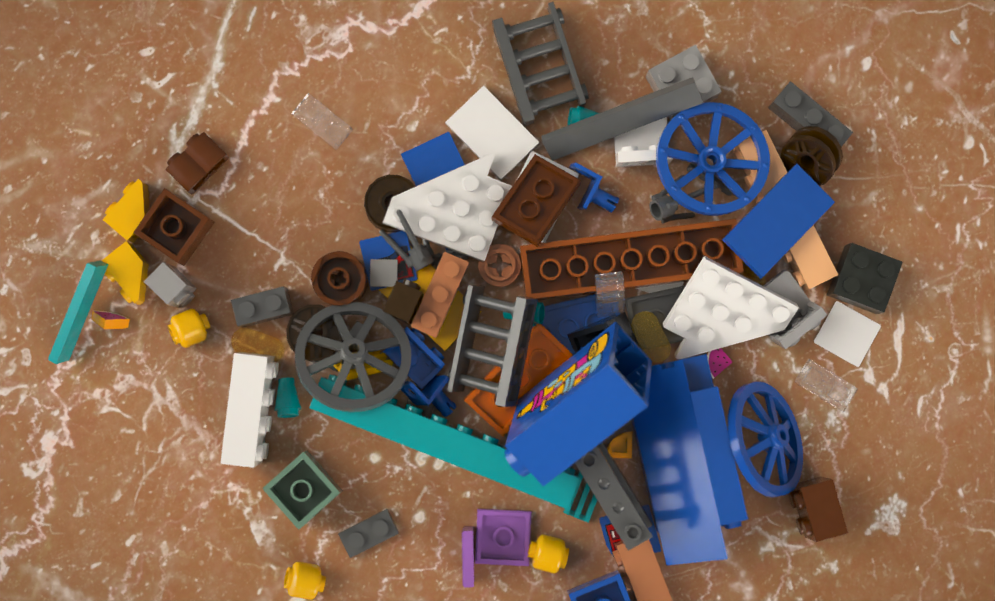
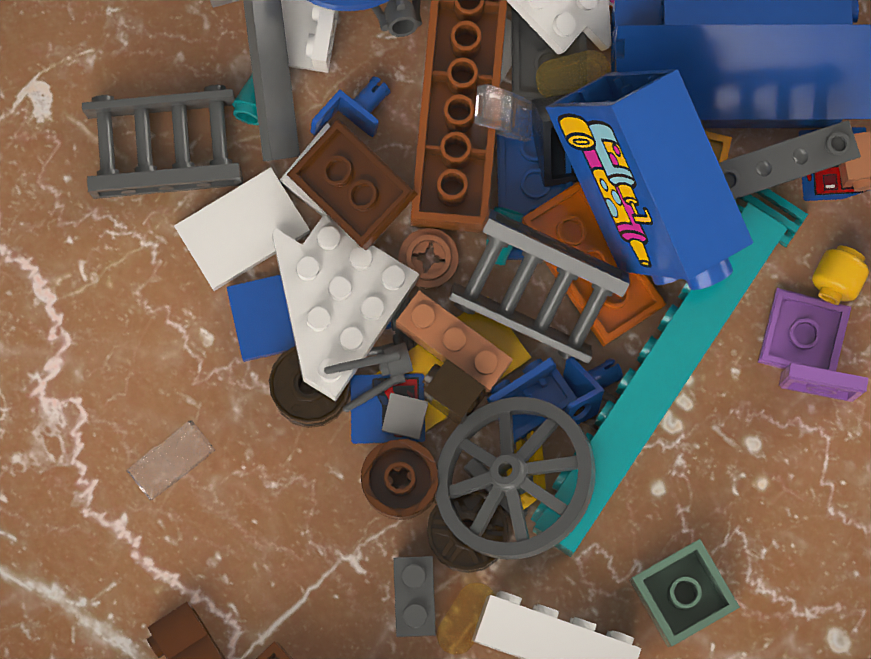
camera: 70 degrees left, 5 degrees down
teal cone [274,377,301,418] -> none
yellow head [284,562,326,600] -> none
dark grey plate [338,509,399,558] -> none

